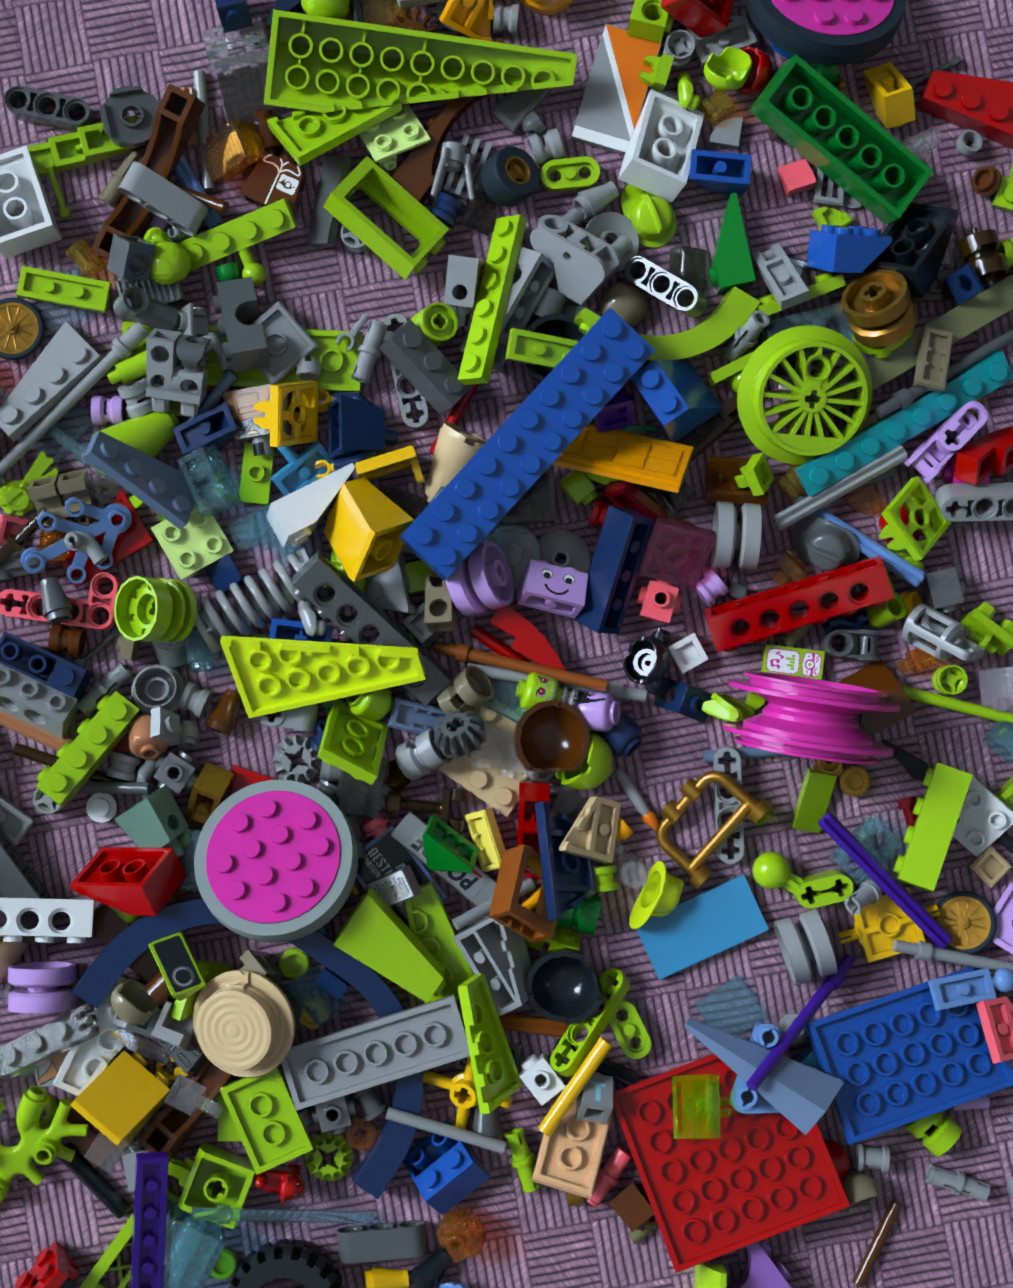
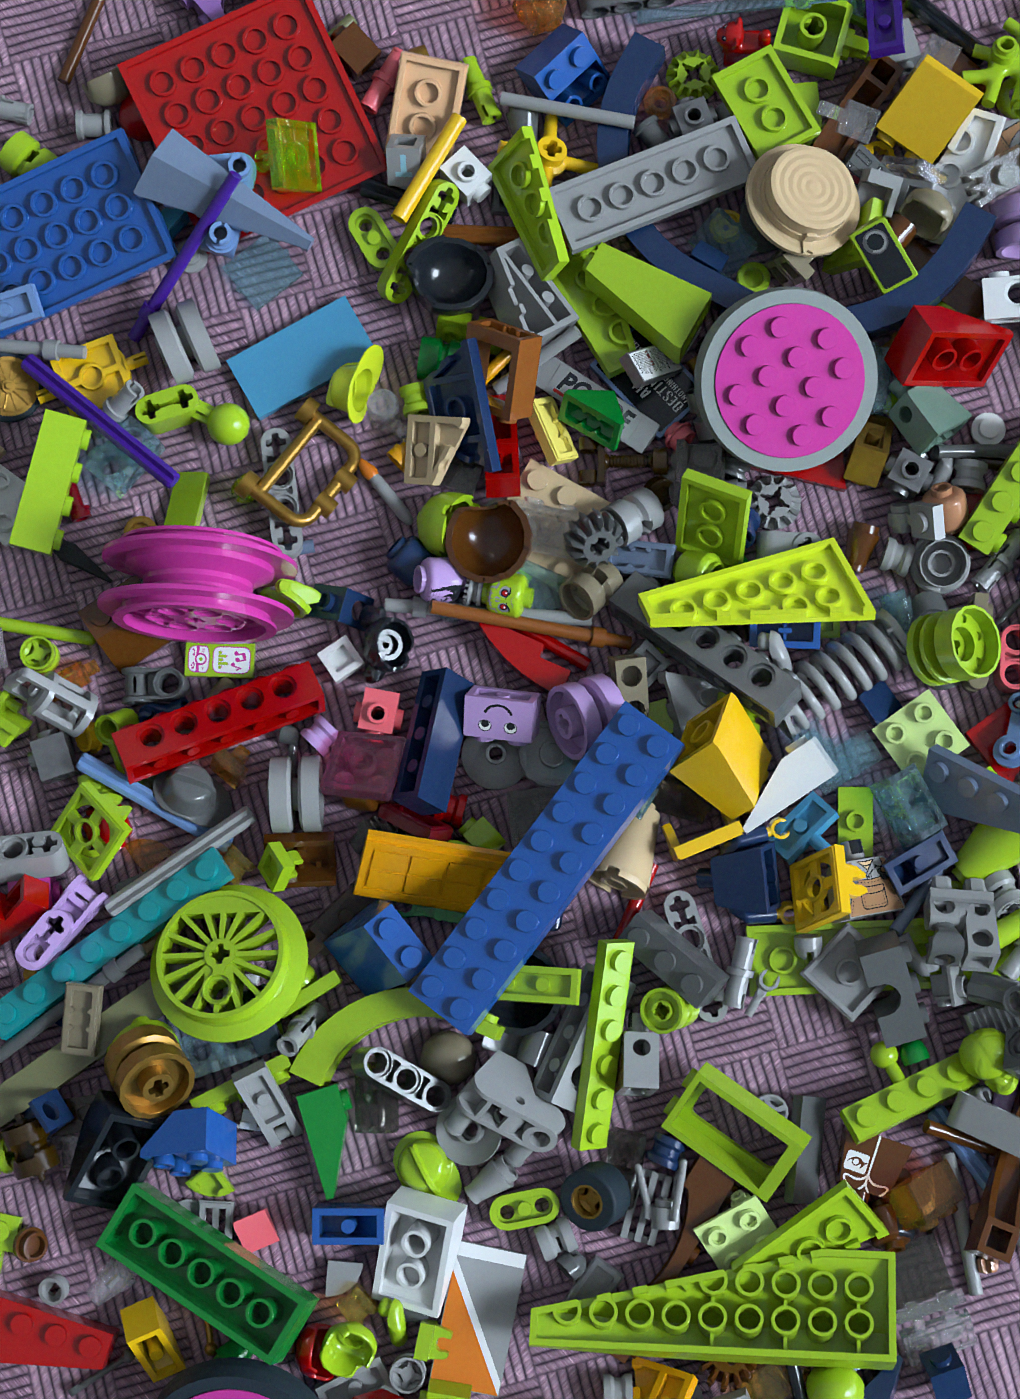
camera: 175 degrees right, 5 degrees down
dark purple bracket [594,386,636,433] -> none

